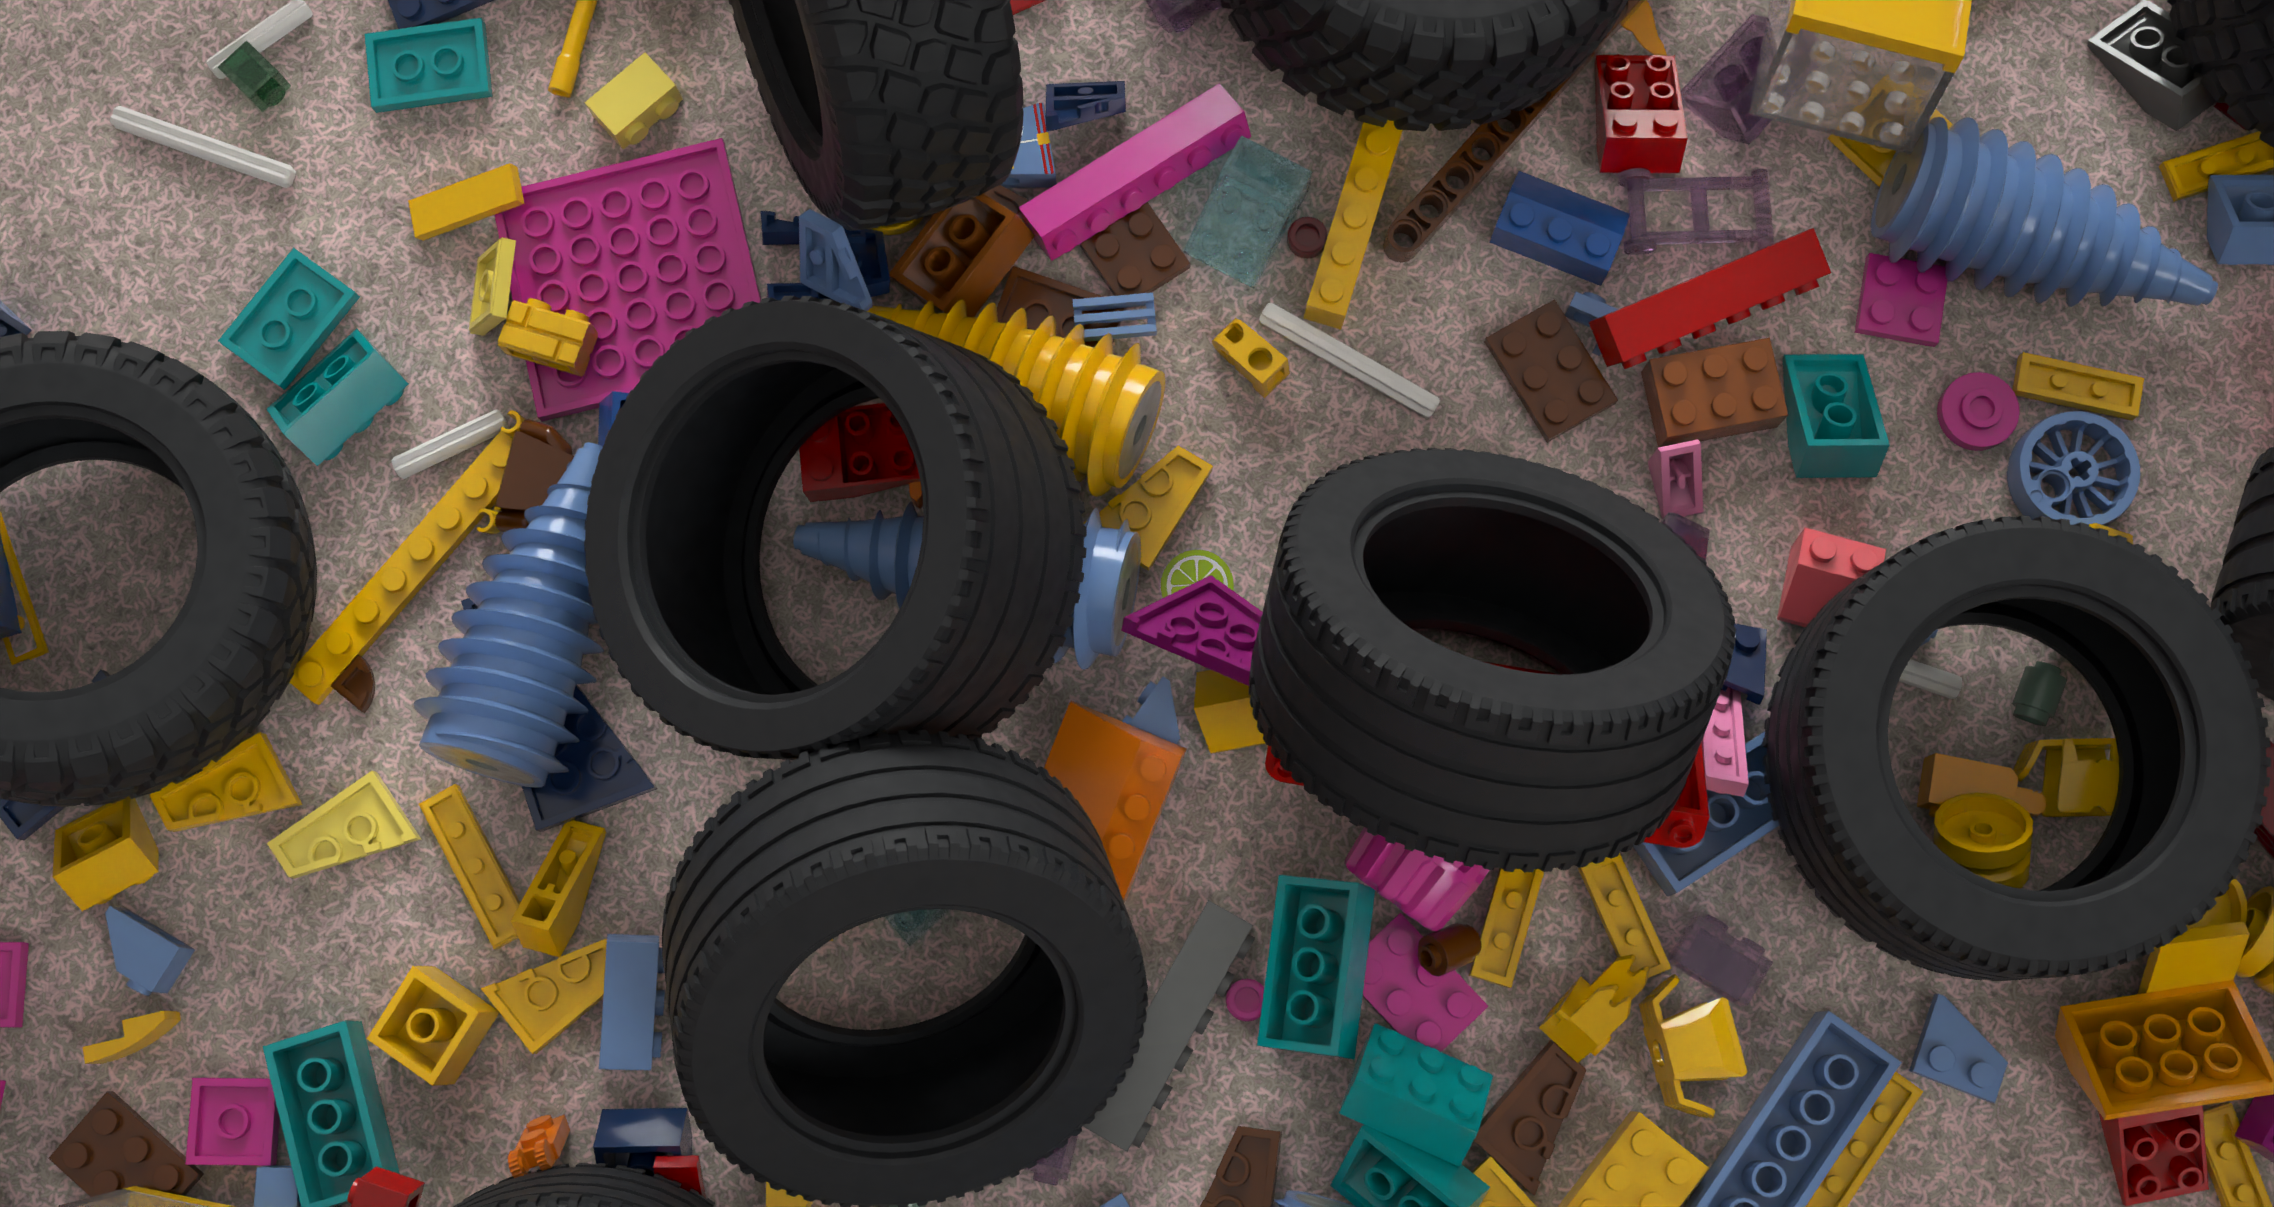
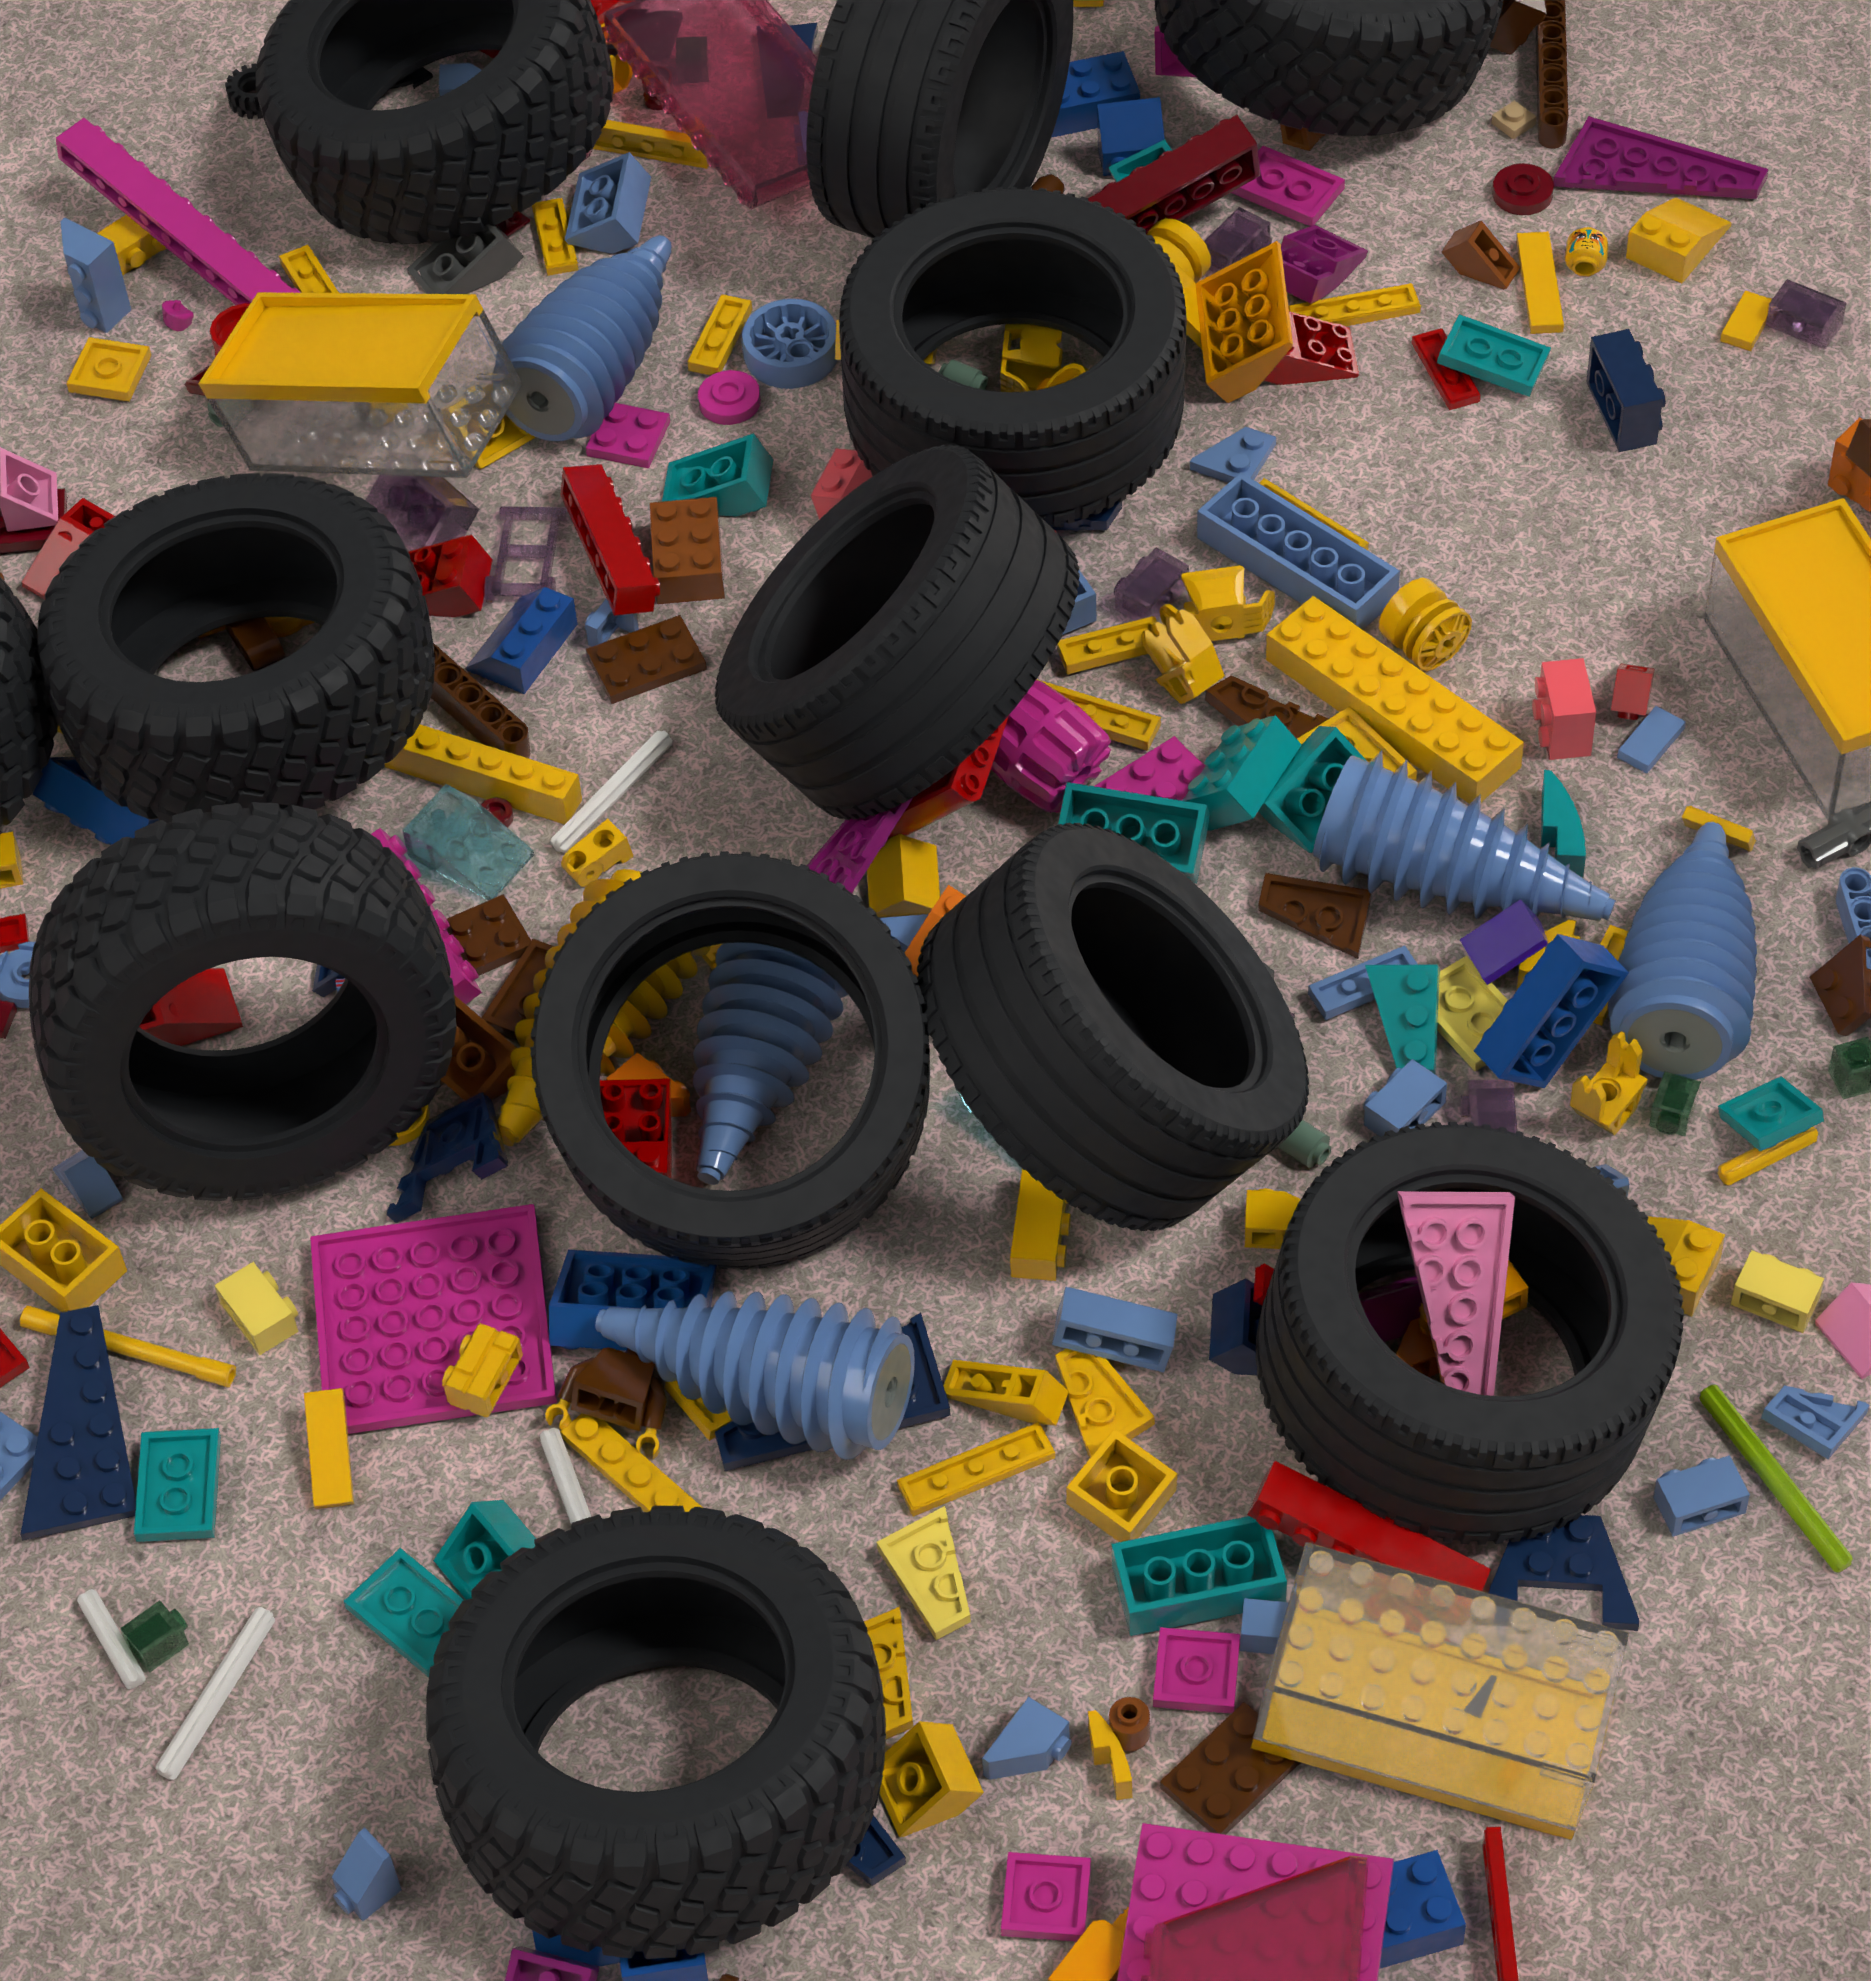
camera: 85 degrees left, 25 degrees down
light yellow tile [469,237,516,336] -> none
orange hinge [507,1114,570,1178] -> none
medium blue wing [799,209,872,311] -> none
medium blue tile [1073,293,1157,342] -> none
reddish brown brick [1417,923,1481,977] -> none
bright pink slope [1647,439,1703,521] -> none
none -> dark orange brick [1109,1697,1150,1751]

